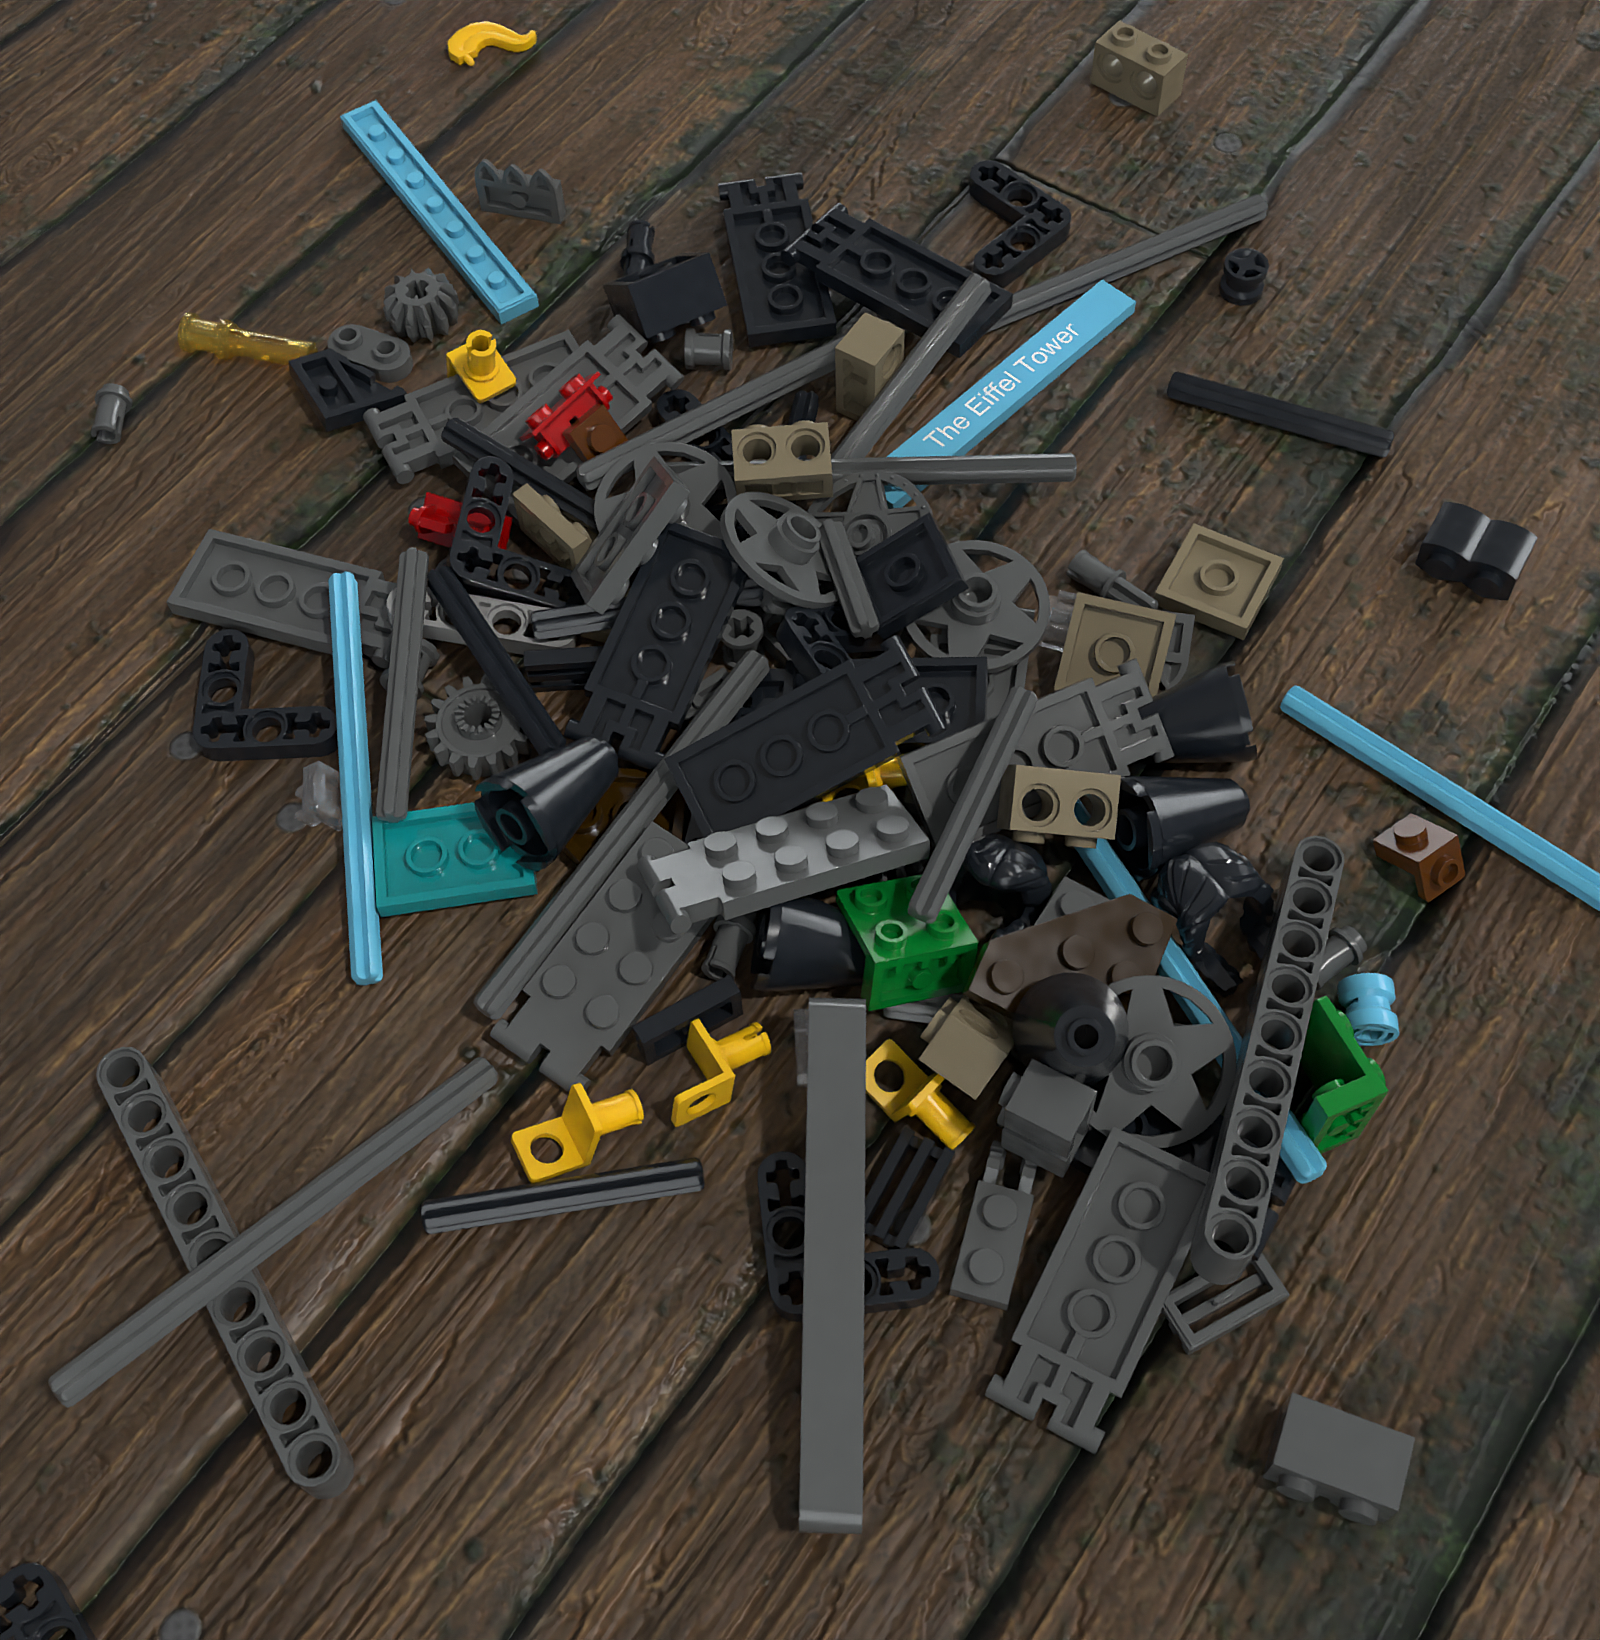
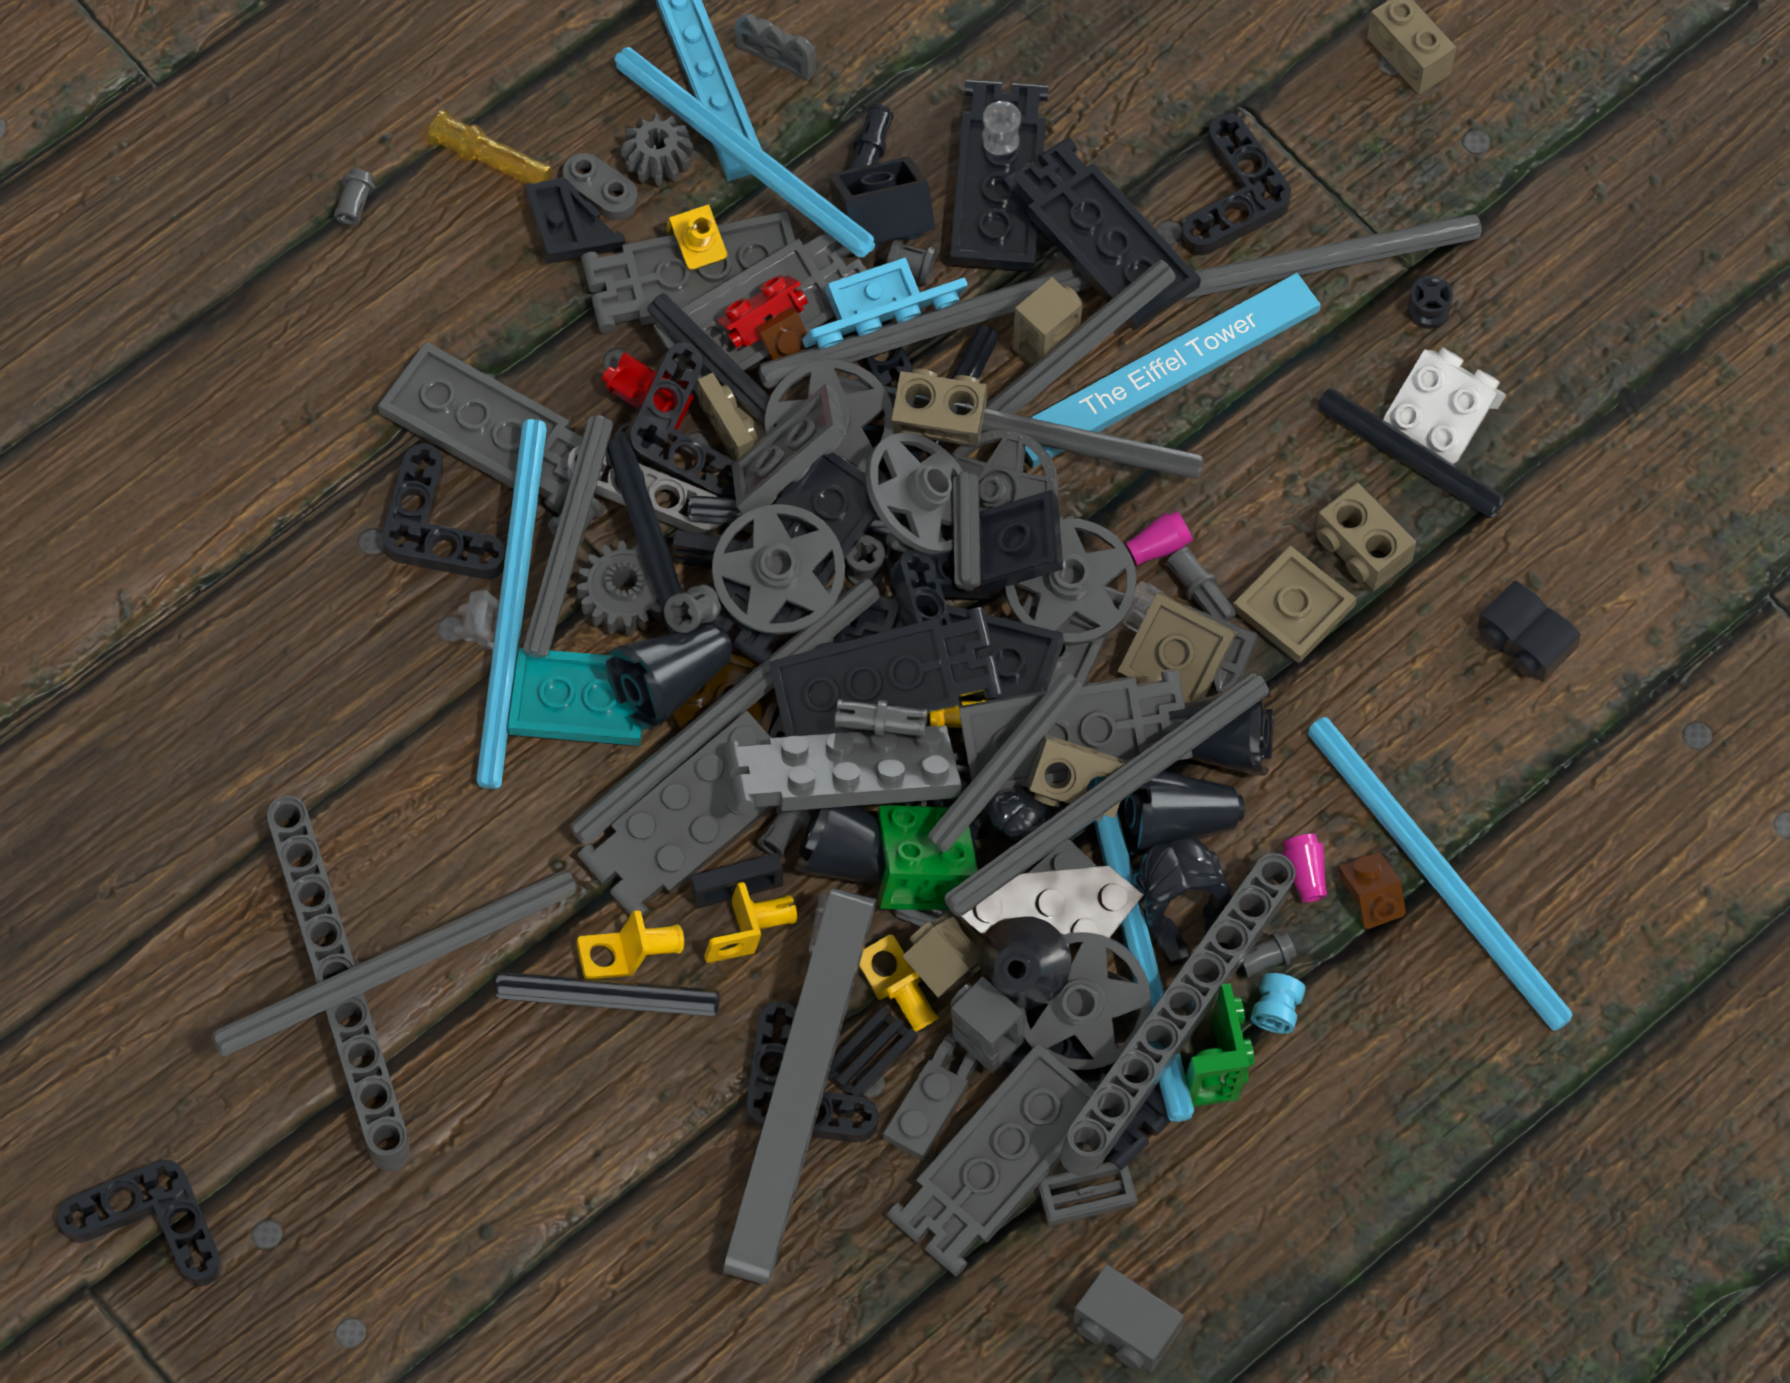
camera: 10 degrees right, 5 degrees up
none -> medium azure axle [614,47,875,257]
none -> dark grey bush [664,585,721,633]
none -> dark grey wheel [712,504,845,635]
none -> medium azure bracket [802,257,968,350]
none -> dark grey pin [835,699,928,737]
none -> dark grey axle [944,674,1269,916]
none -> clear bush [982,101,1021,155]
none -> dark pink cone [1125,511,1193,566]
none -> dark pink cone [1281,834,1328,903]
none -> dark tan brick [1316,483,1417,591]
none -> white bracket [1384,347,1506,464]

